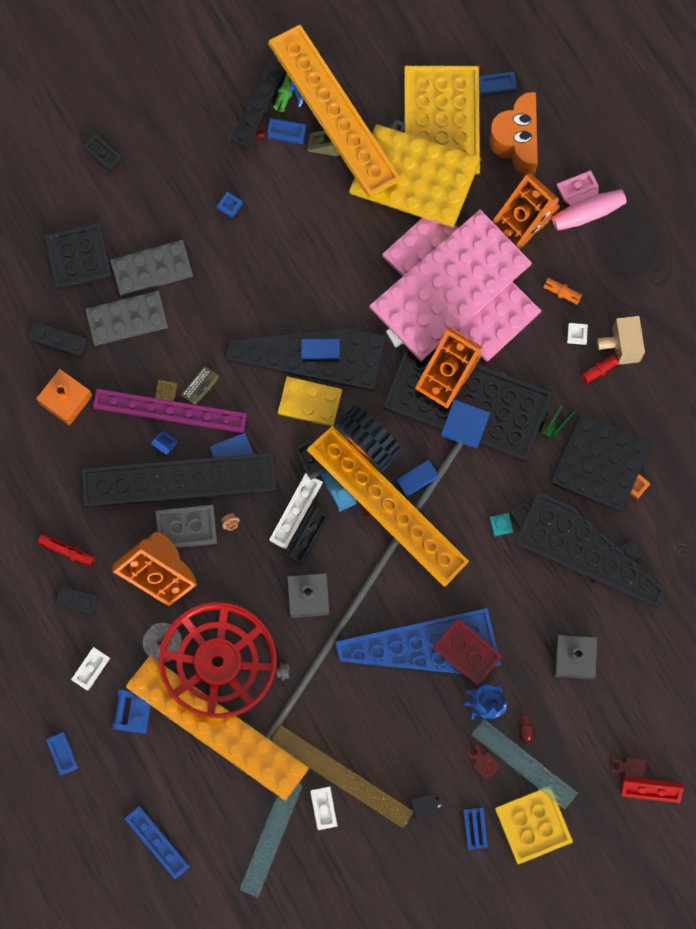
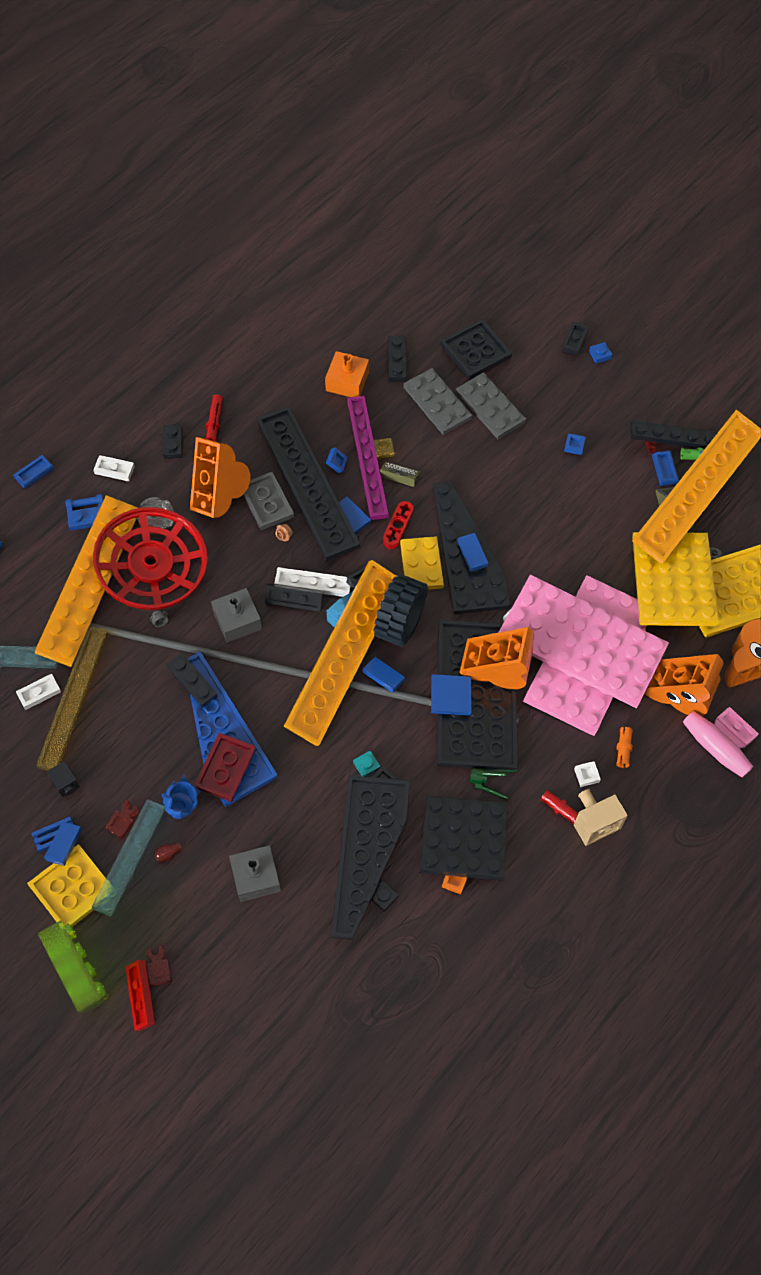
camera: 70 degrees right, 15 degrees down
none -> clear neon green brick [37,920,107,1014]
none -> blue tile [44,821,82,866]
none -> black plate [166,653,218,708]
none -> red beam [383,501,413,549]
none -> blue plate [589,342,612,364]

